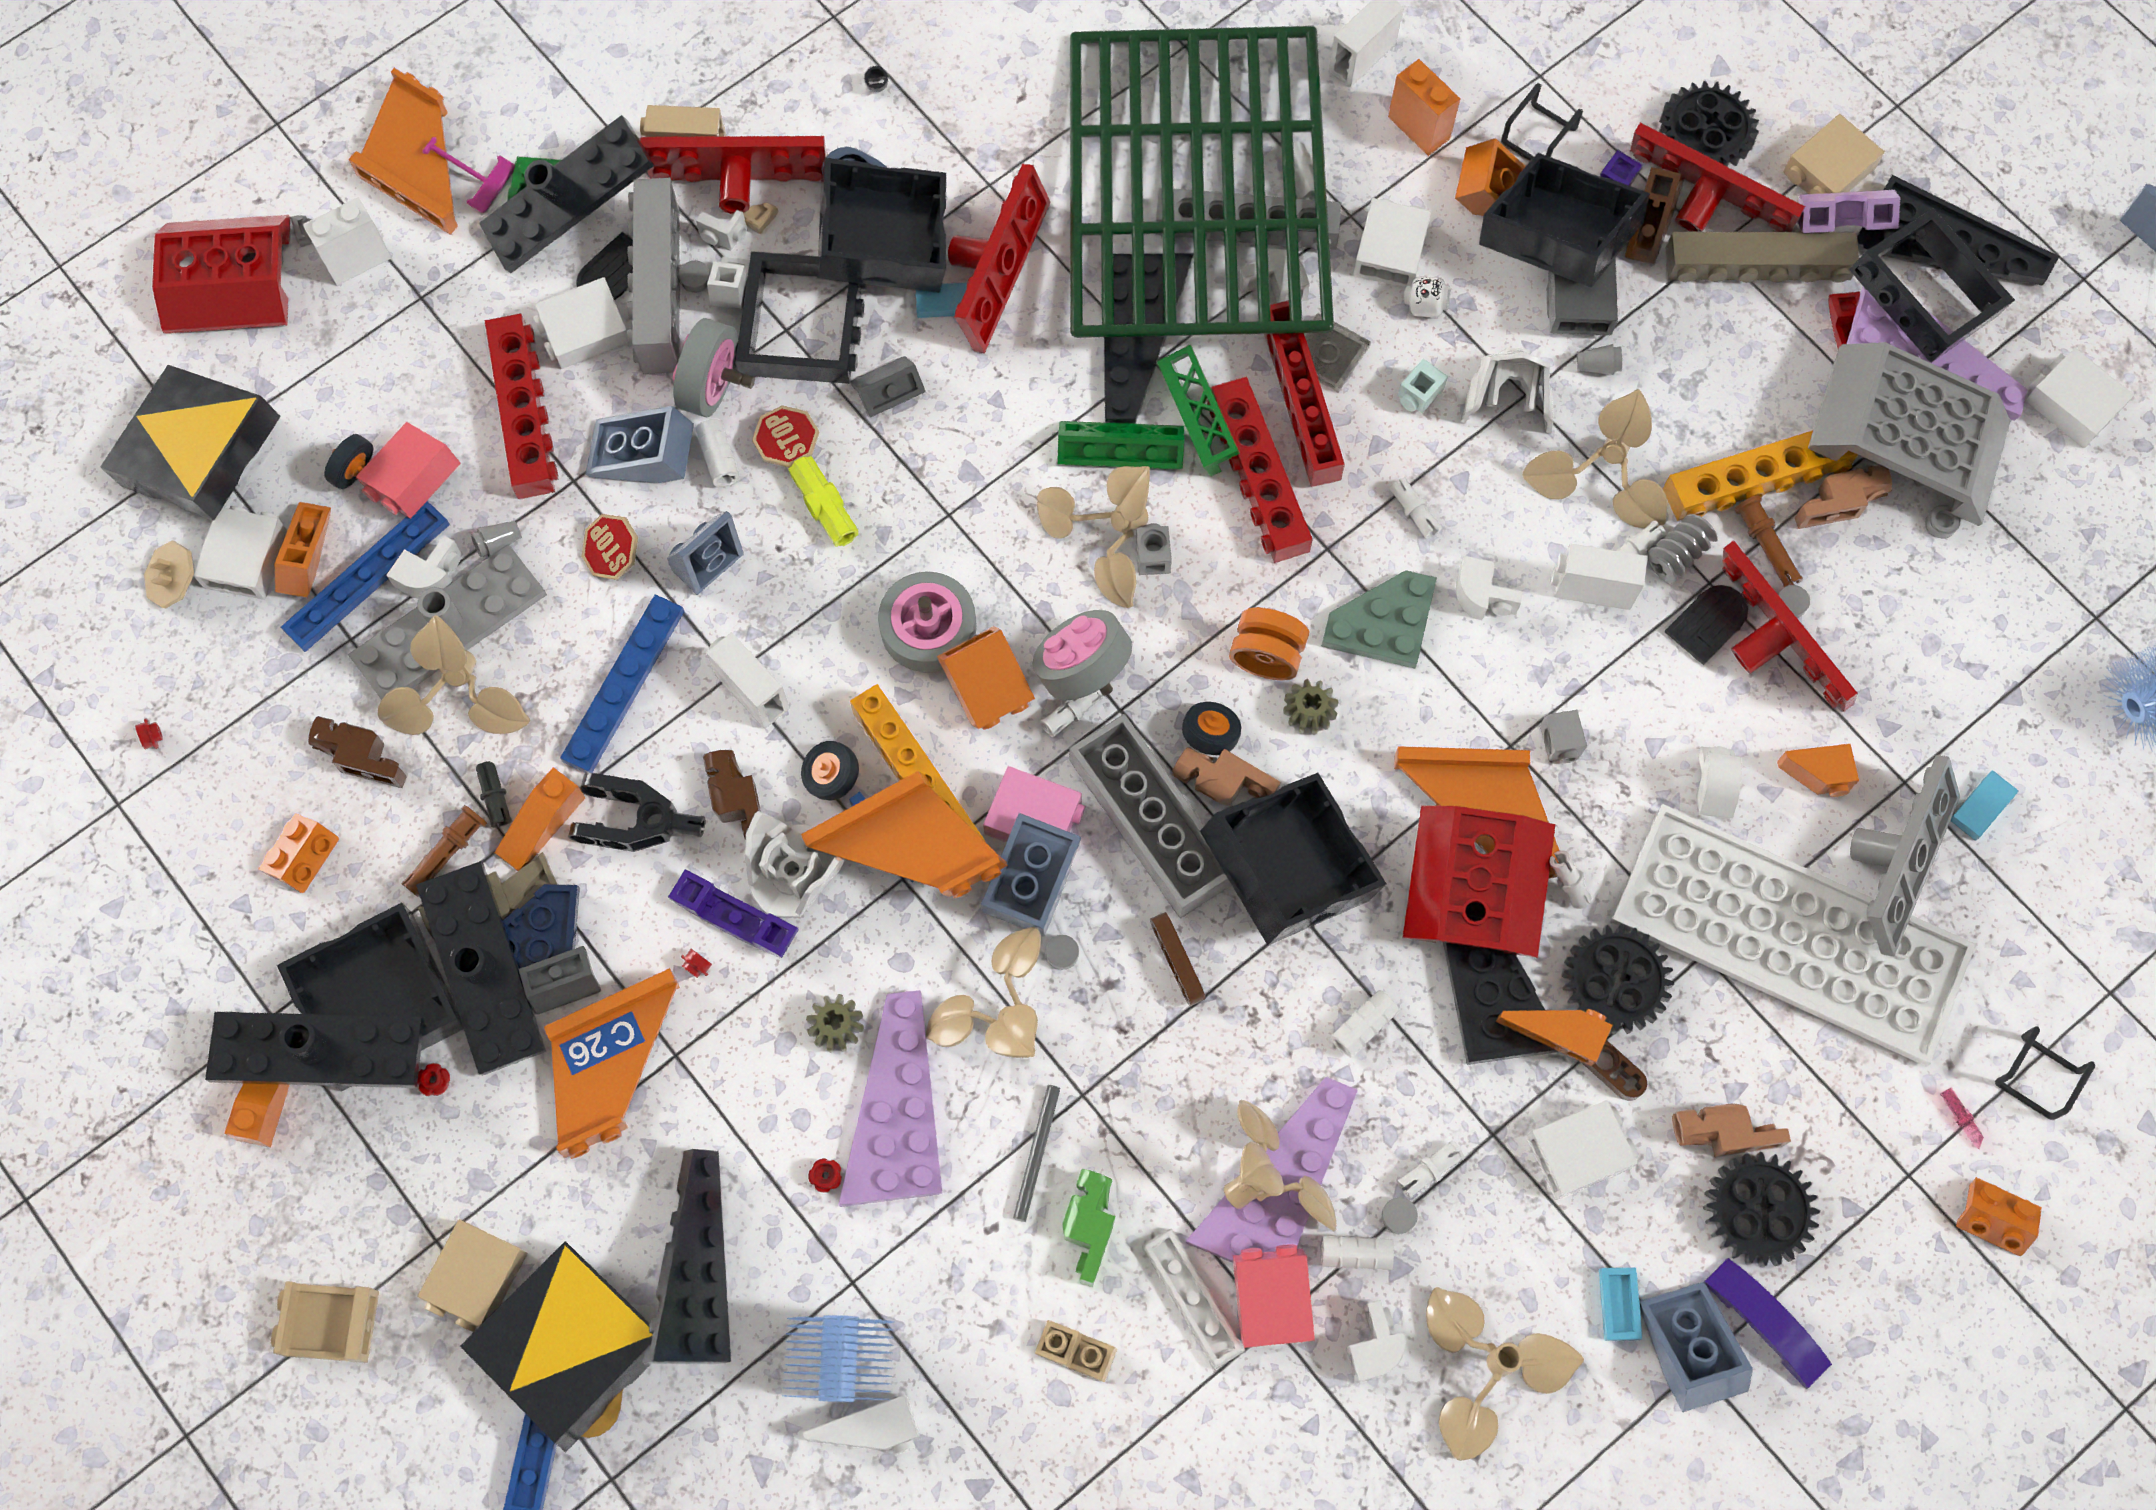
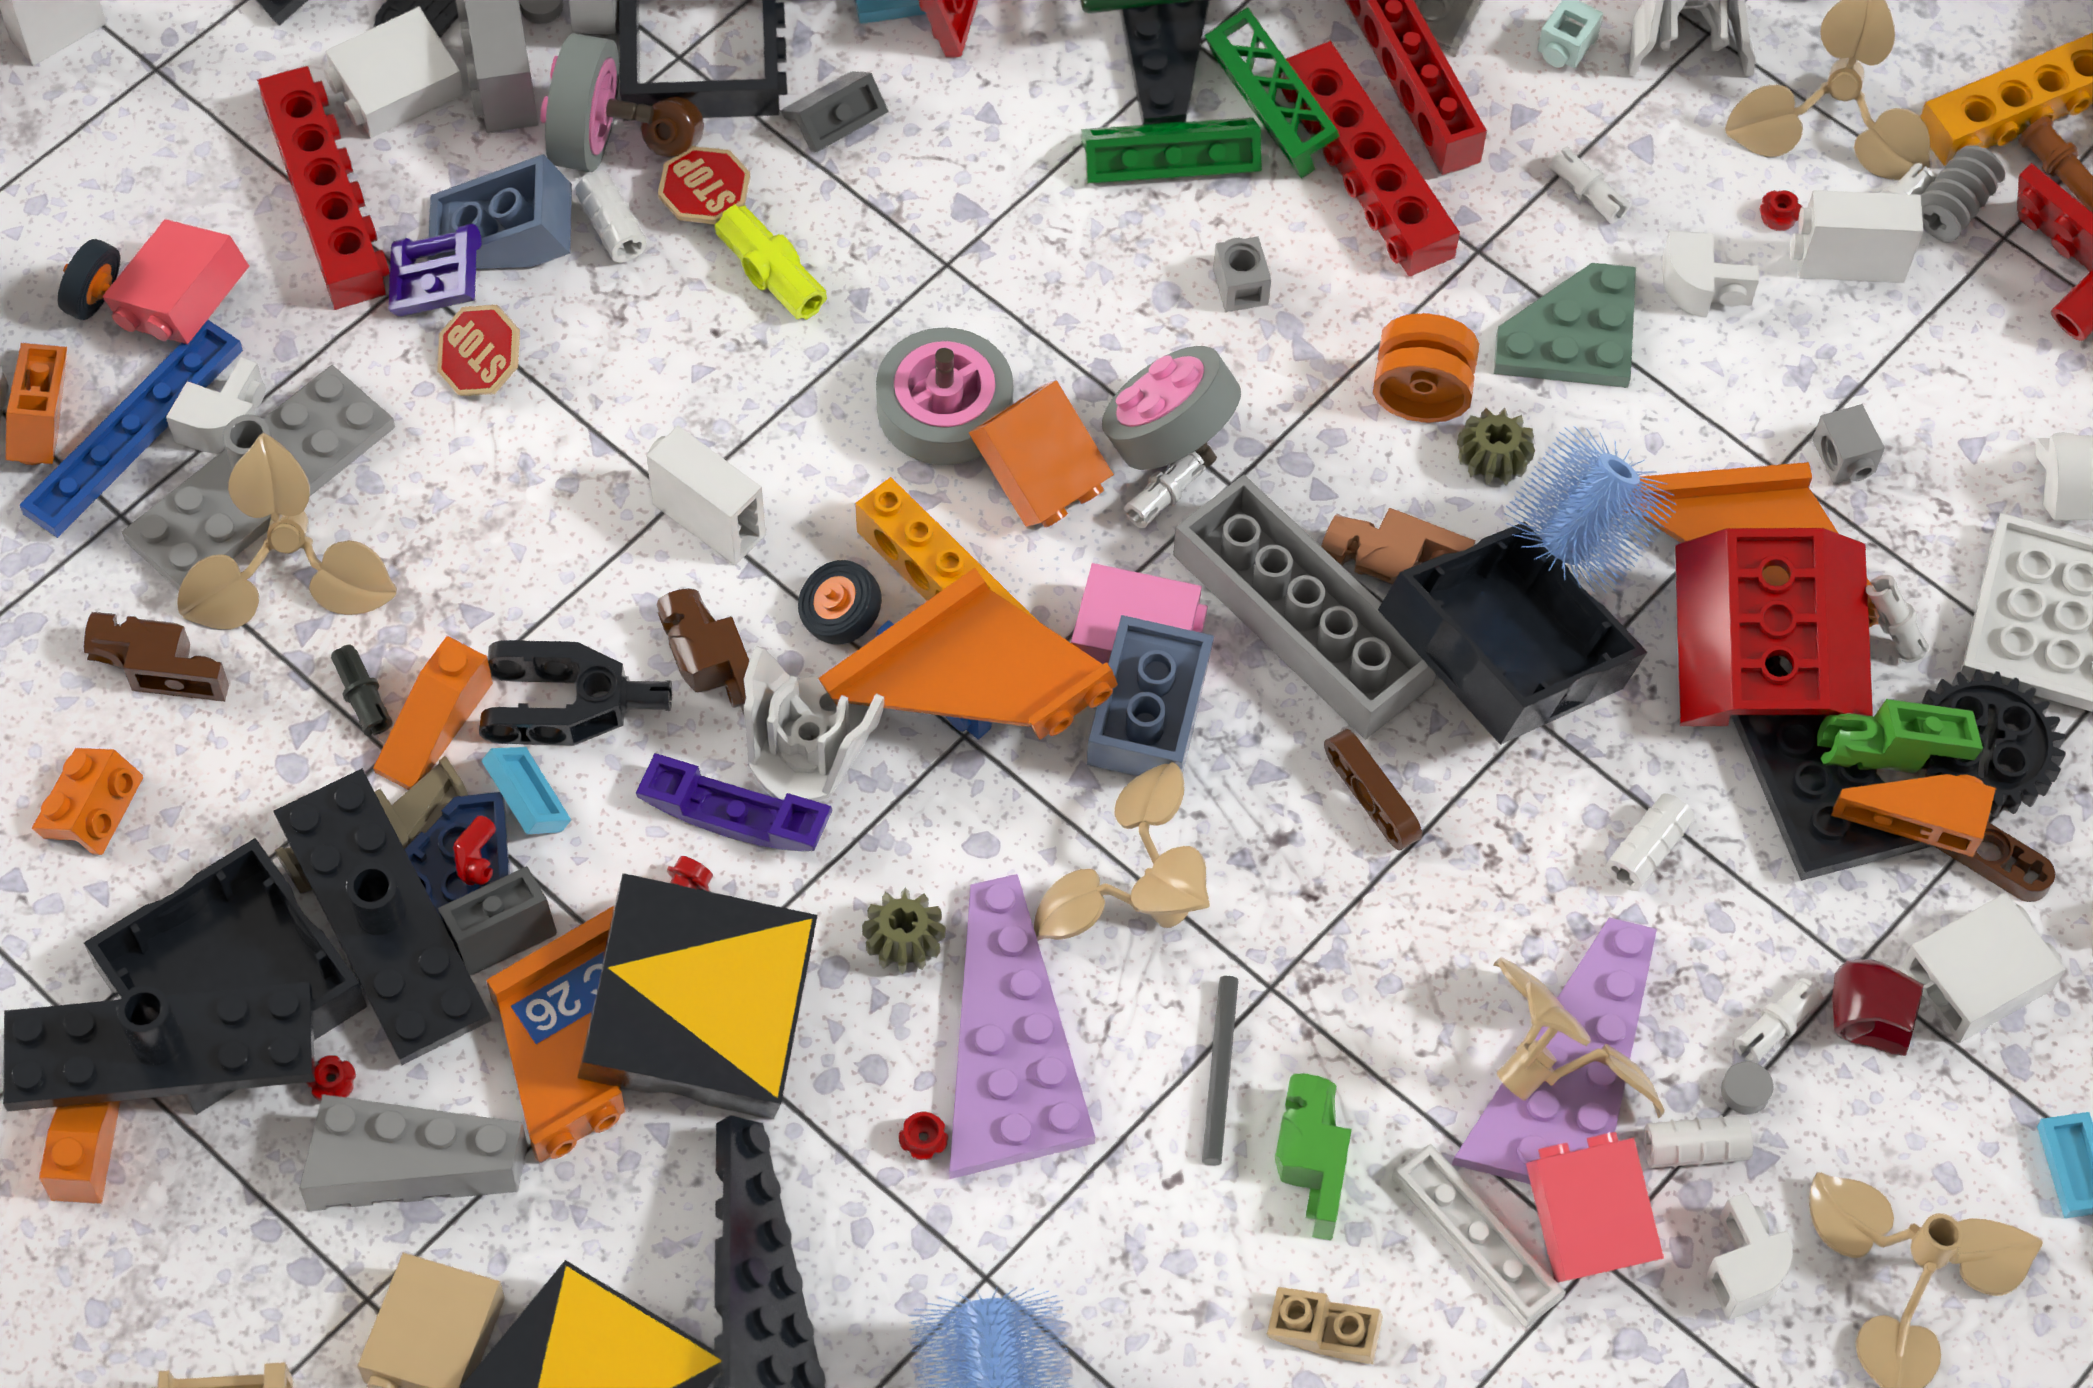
camera: 10 degrees left, 10 degrees down
dark orange pin [401,805,487,897] -> none
light grey cone [471,521,522,557] -> none
blue plate [560,594,685,773] -> none
sand blue slope [667,511,744,595] -> none
tan plant [1037,466,1150,608] -> none
light grey tile [1045,935,1079,970] -> none
black wheel [1182,701,1242,755] -> none
black window [1665,585,1749,666] -> none
none -> light grey wedge [299,1095,528,1211]
none -> dark purple plate [388,224,482,317]
none -> red arm [453,816,496,885]
none -> medium azure tile [481,747,571,835]
none -> tile [577,873,818,1119]
none -> reddish brown head [640,97,704,158]
none -> light blue piece [1504,426,1677,593]
none -> red plate [1759,190,1803,231]
none -> bright green plate [1817,699,1983,774]
none -> dark red piece [1832,959,1924,1056]

